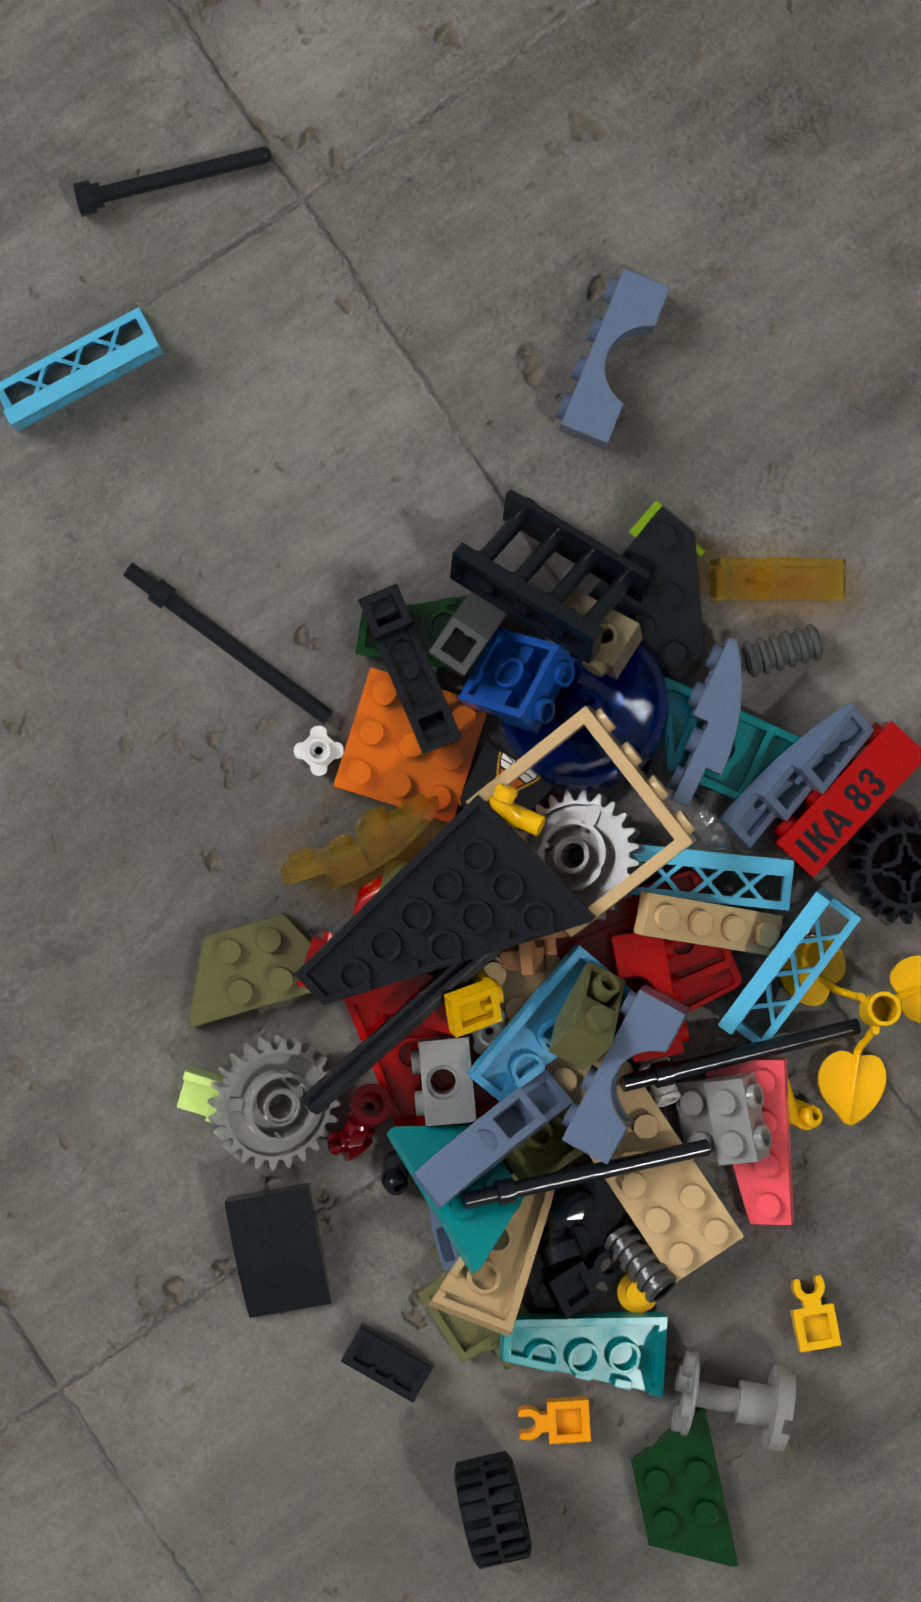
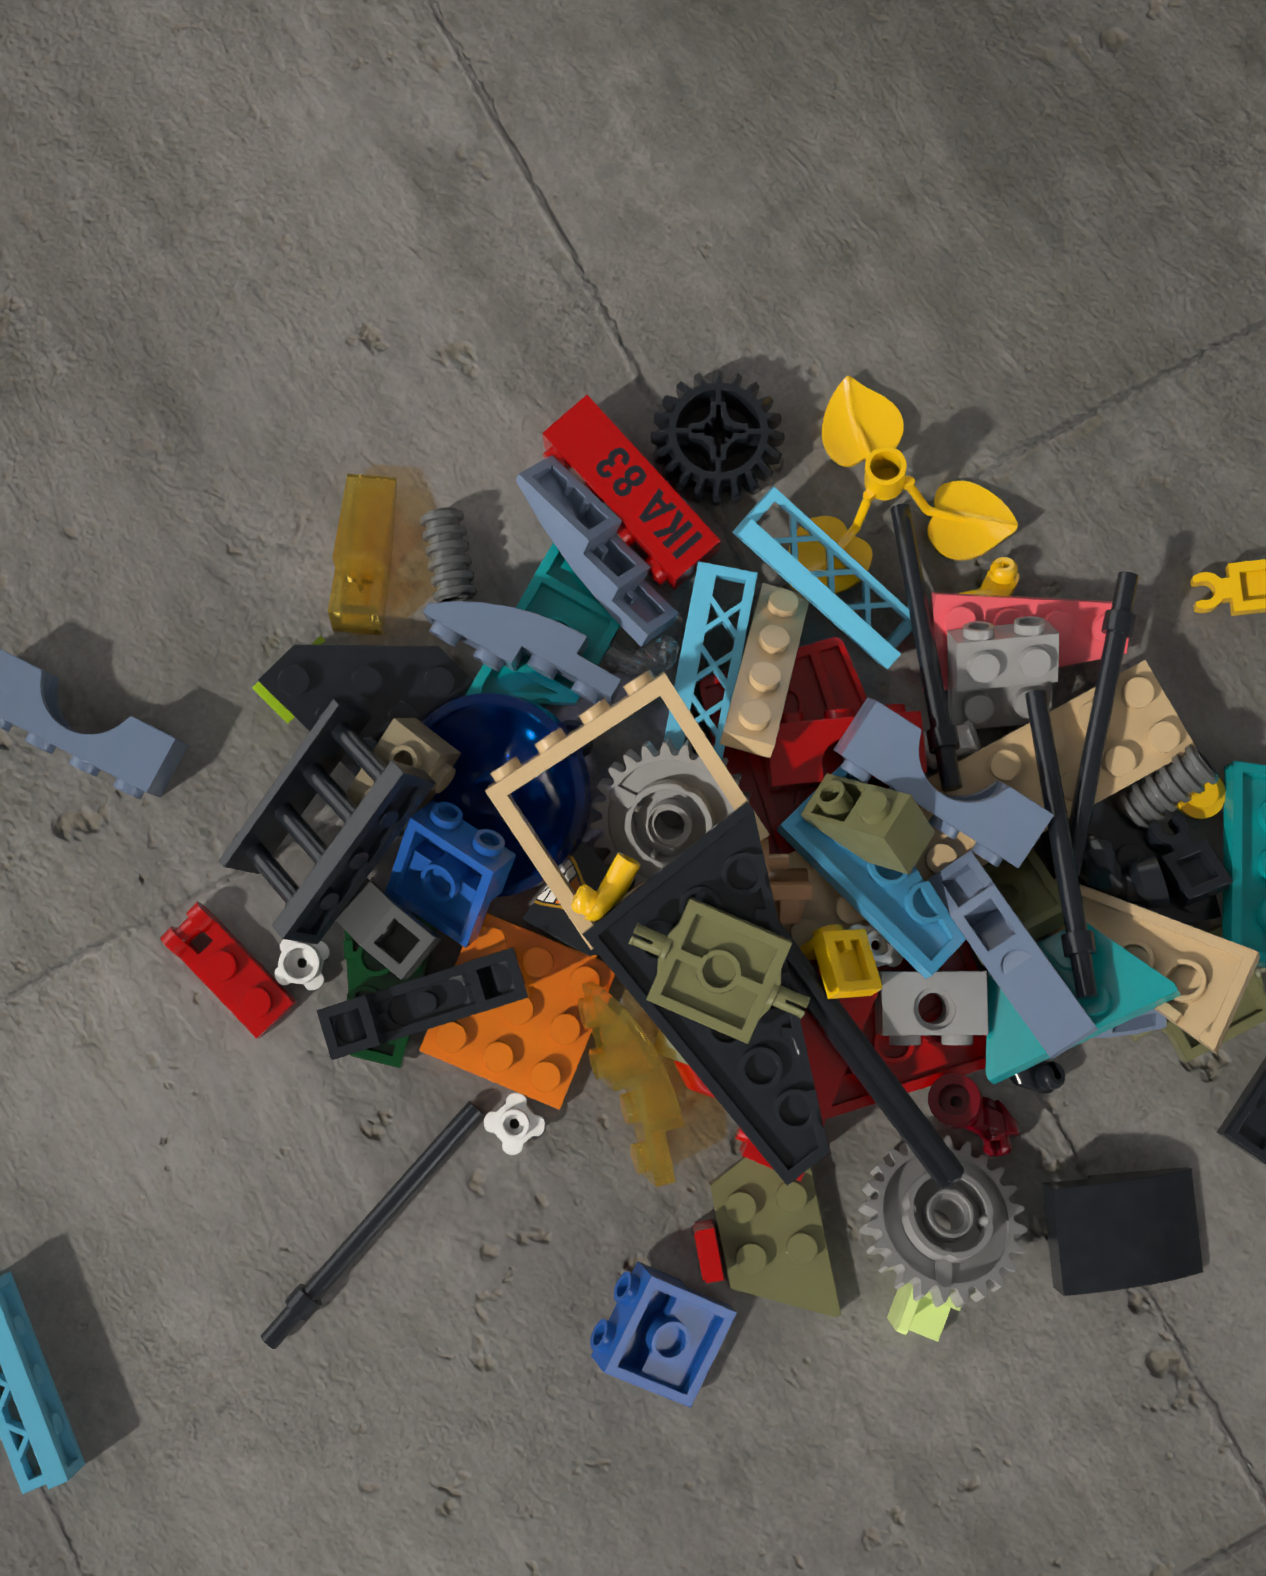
camera: 85 degrees left, 5 degrees down
none -> red plate [160,901,297,1039]
none -> white plate [274,939,330,990]
none -> blue plate [590,1261,737,1408]
none -> olive plate [628,897,810,1044]
none -> red tile [693,1219,724,1283]
none -> black bar [1069,571,1139,876]

